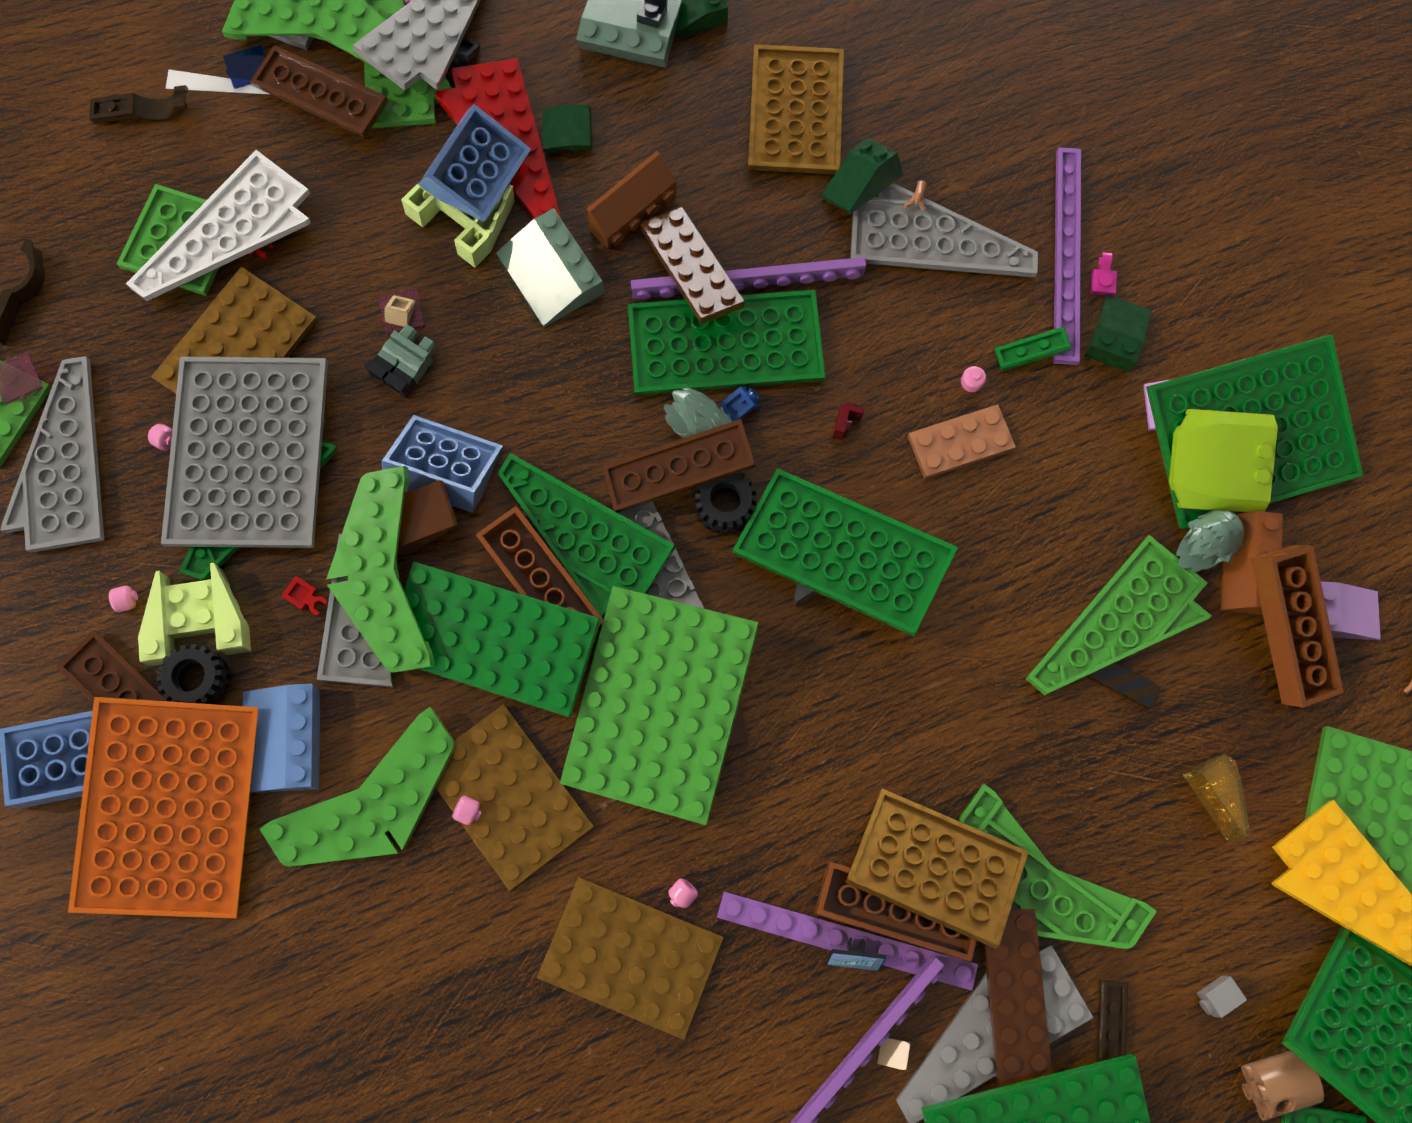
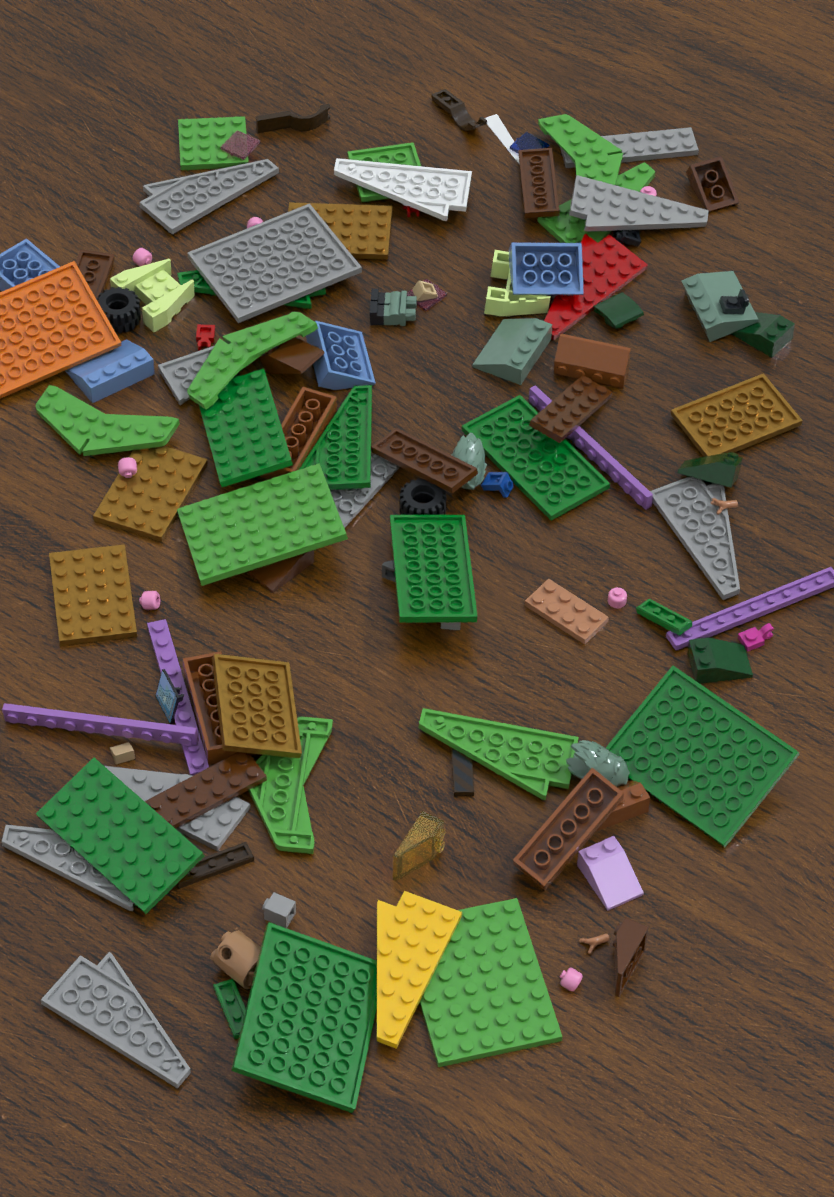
camera: 60 degrees right, 25 degrees down
dark red bracket [832,403,864,440] -> none
lime wedge [1169,409,1278,512] -> none

